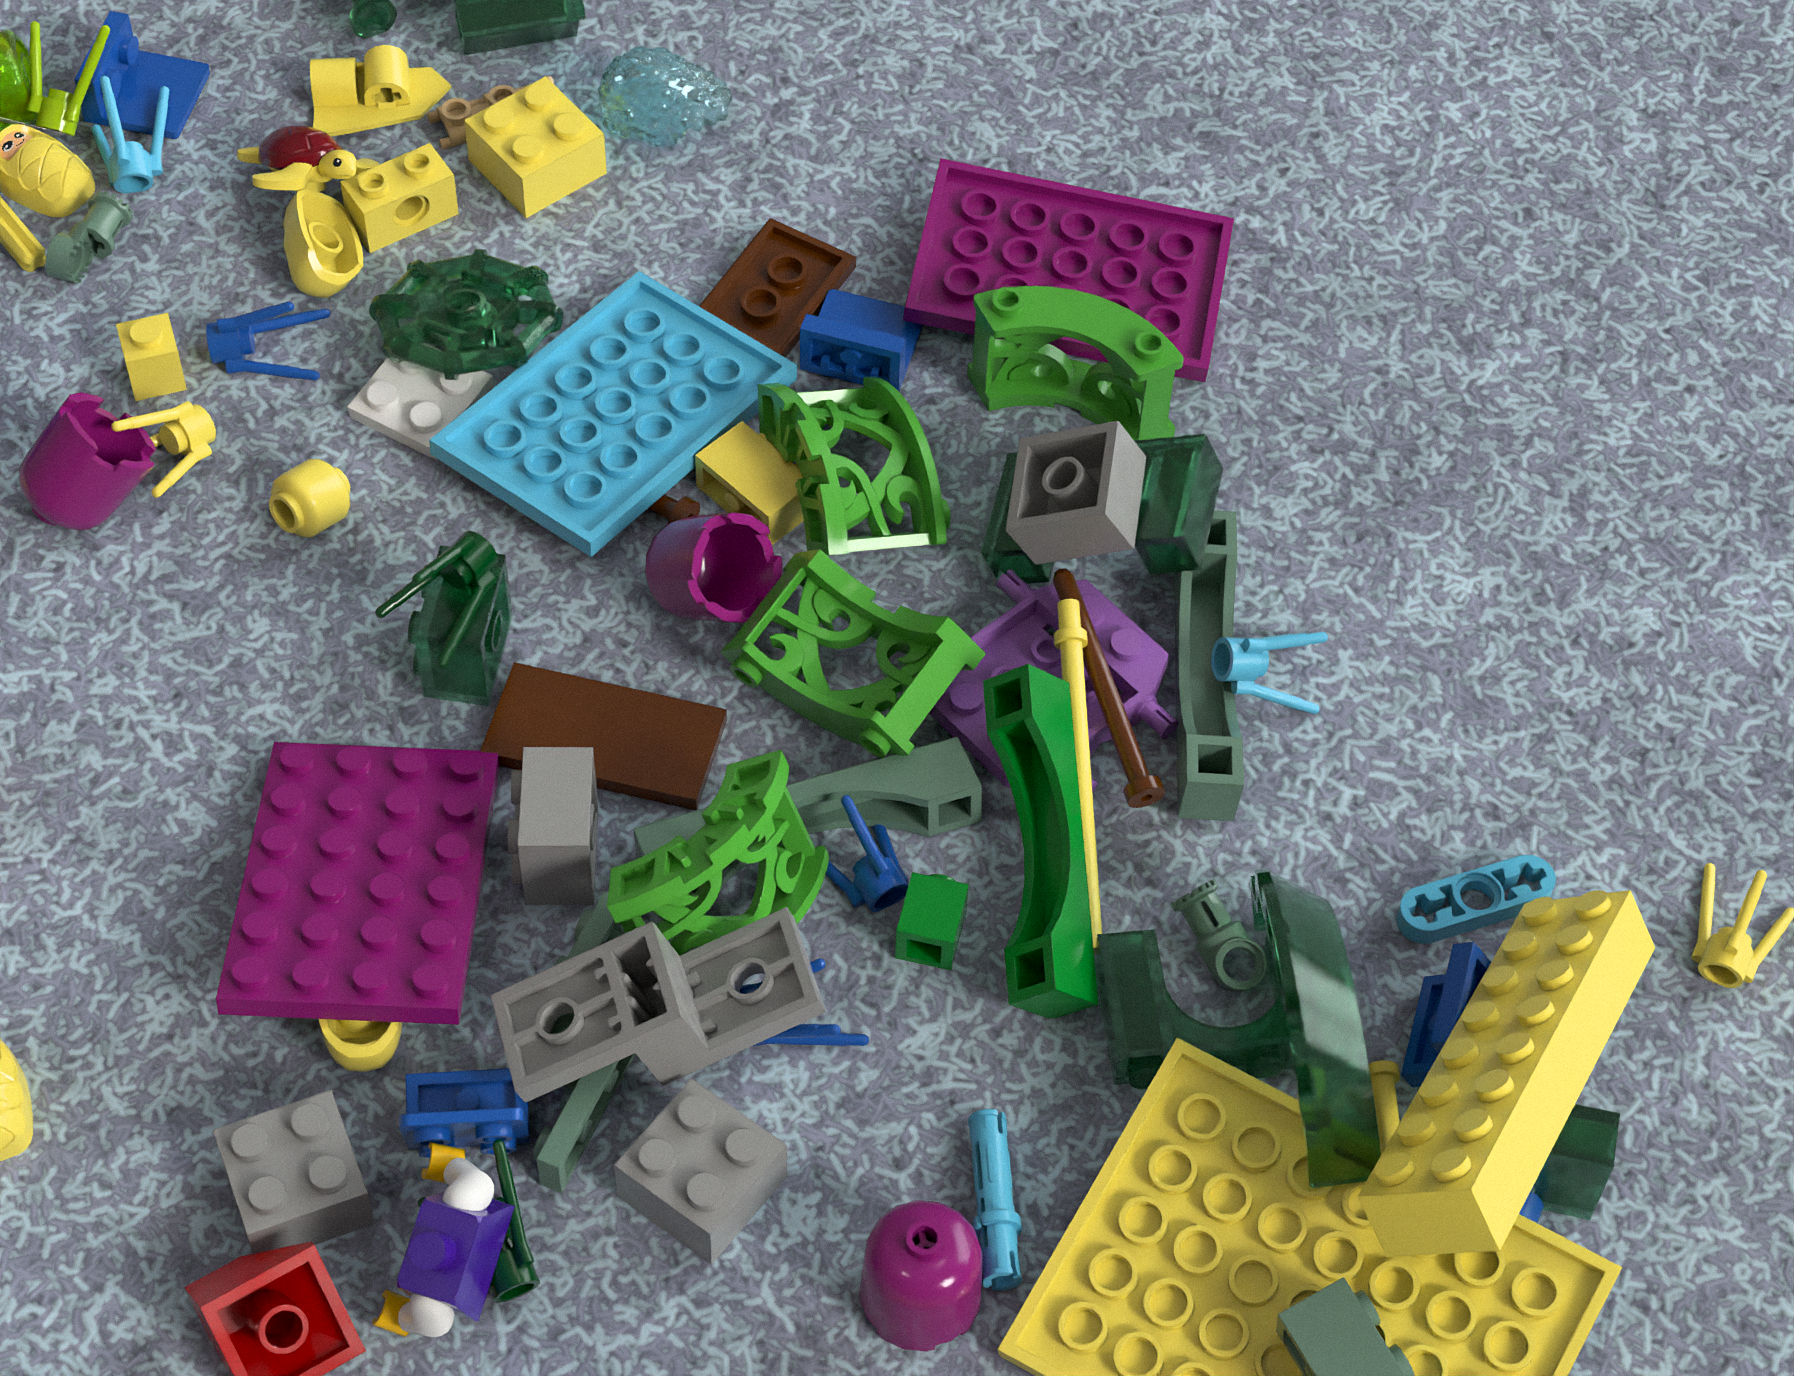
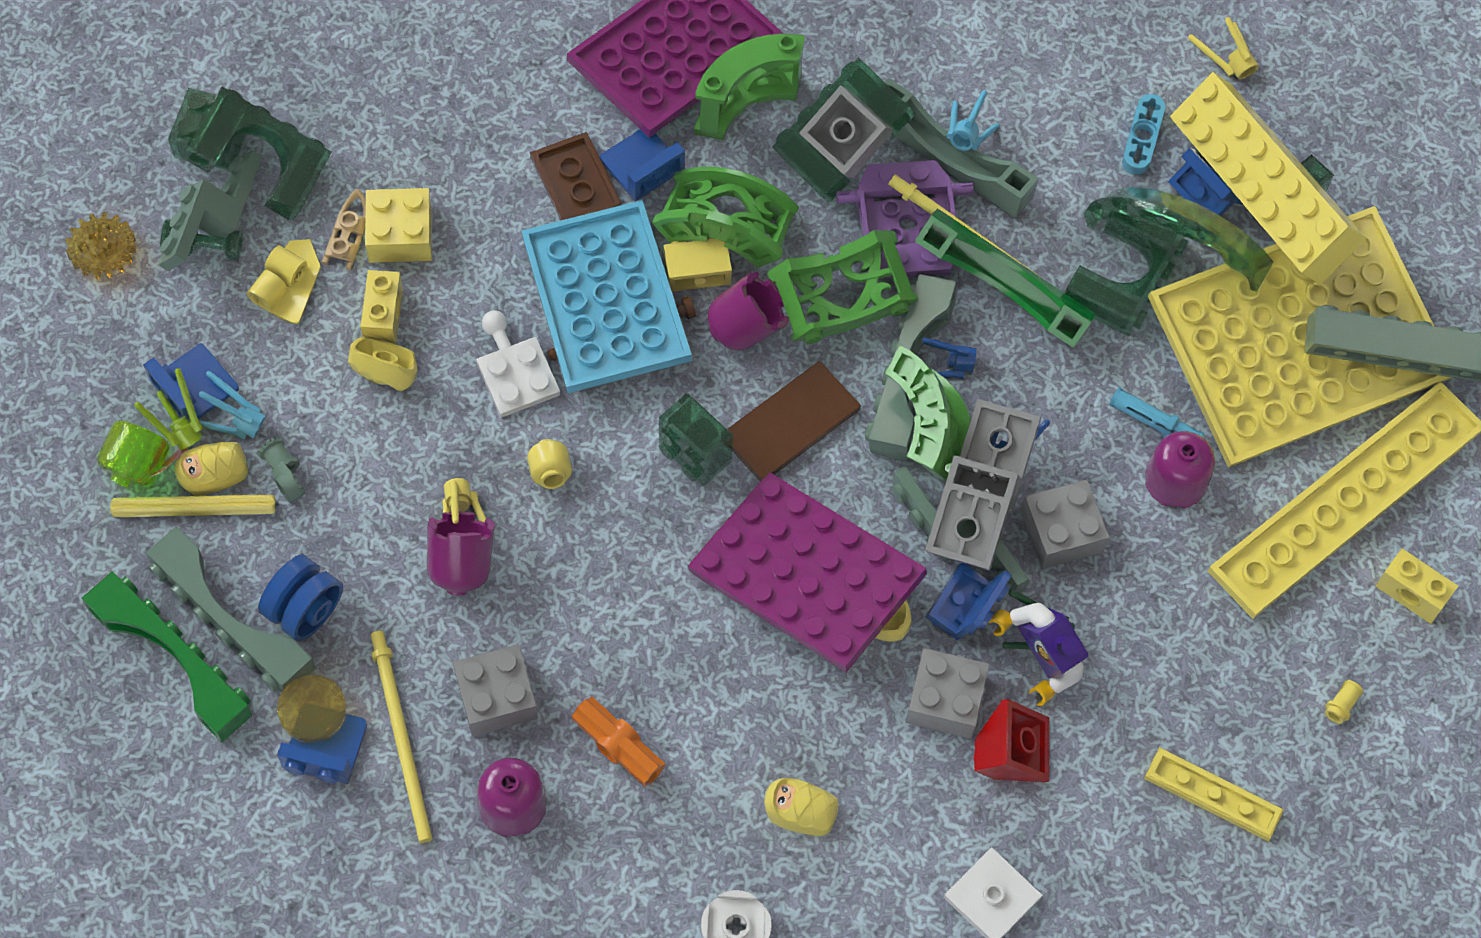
camera: 55 degrees left, 10 degrees up
light yellow brick [116,313,187,401] -> none
blue plant [206,301,330,380] -> none
animal [237,126,379,192] -> none
clear green plate [369,249,564,381] -> none
dark green plant [375,531,498,669] -> none
light grey brick [508,747,598,905] -> none
clear light blue piece [597,46,732,148] -> none
green brick [895,872,969,971] -> none
reddish brown bar [1053,568,1165,808] -> none
sand green connector [1170,879,1267,992] -> none

